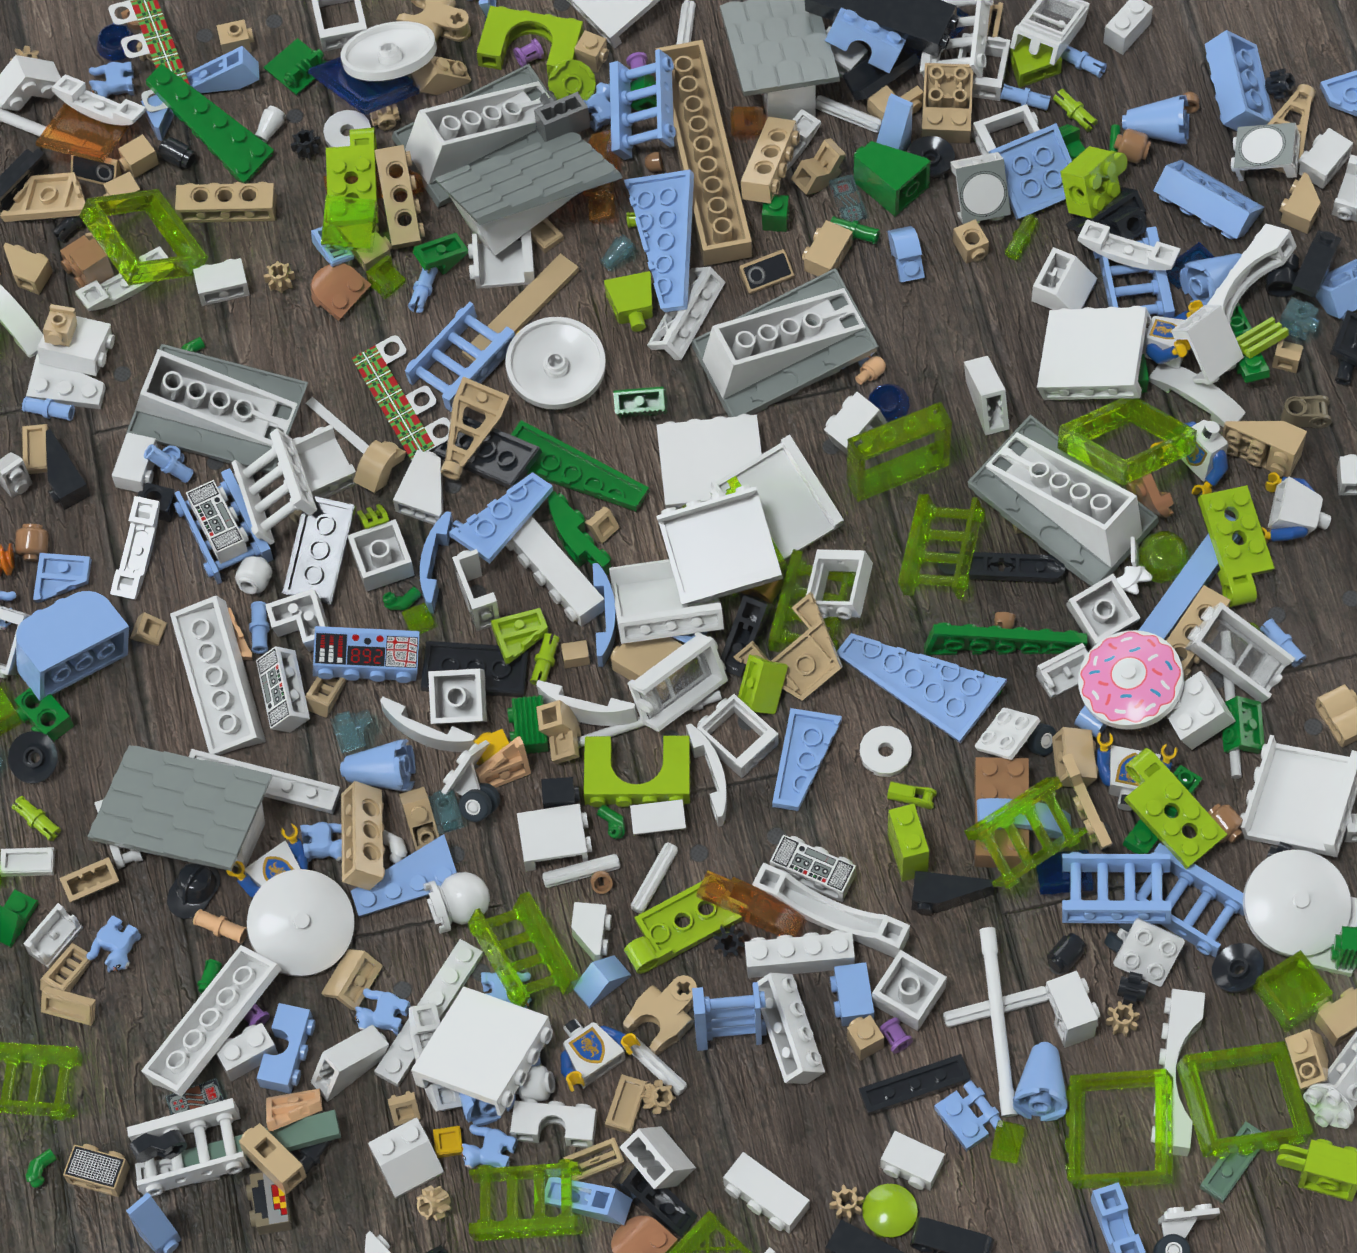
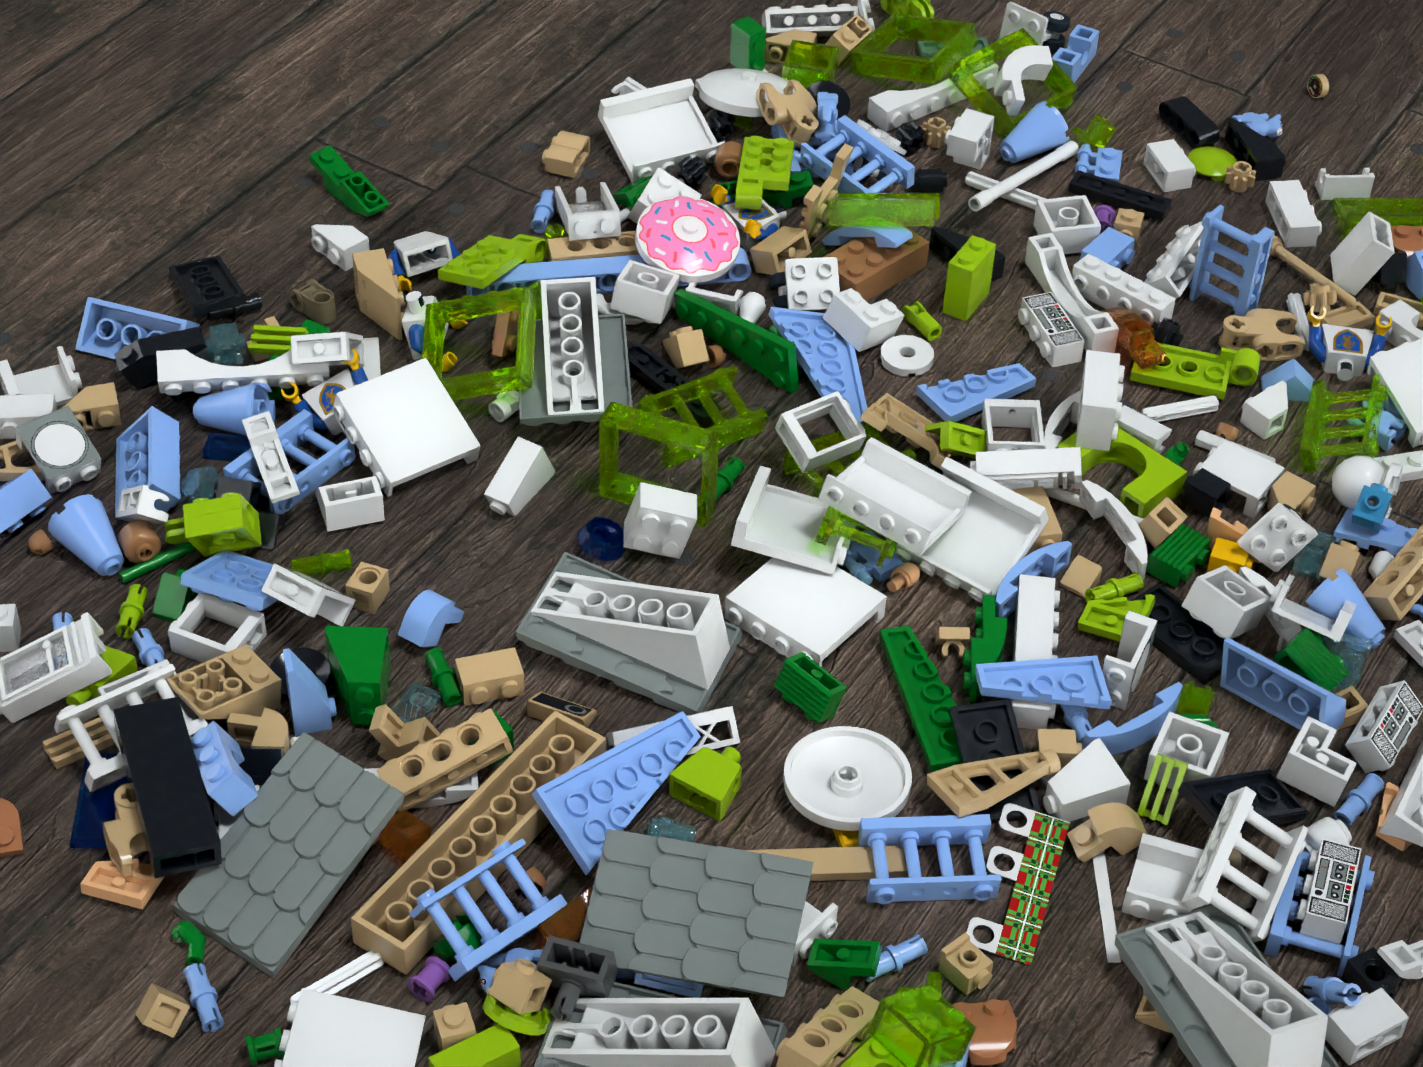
camera: 140 degrees left, 20 degrees down
none -> white hinge [115,485,169,525]
none -> clear light blue brick [180,465,219,501]
none -> tan brick [489,958,552,1014]
none -> tan slope [662,326,709,369]
none -> black gear [677,155,708,187]
none -> green pin [700,457,745,506]
none -> white cone [739,292,766,324]
none -> tan piece [756,79,819,147]
none -> light blue animal [814,92,838,144]
none -> white brick [823,288,905,352]
none -> tan brick [938,932,993,996]
none -> white arch [994,45,1053,116]
none -> tan brick [1034,729,1082,769]
none -> white brick [1075,350,1125,451]
none -> tan slope [1267,471,1316,517]
none -> tan piece [1269,235,1356,306]
none -> white panel [1269,574,1357,642]
none -> green brick [1274,627,1349,691]
none -> dark azure brick [1351,483,1392,532]

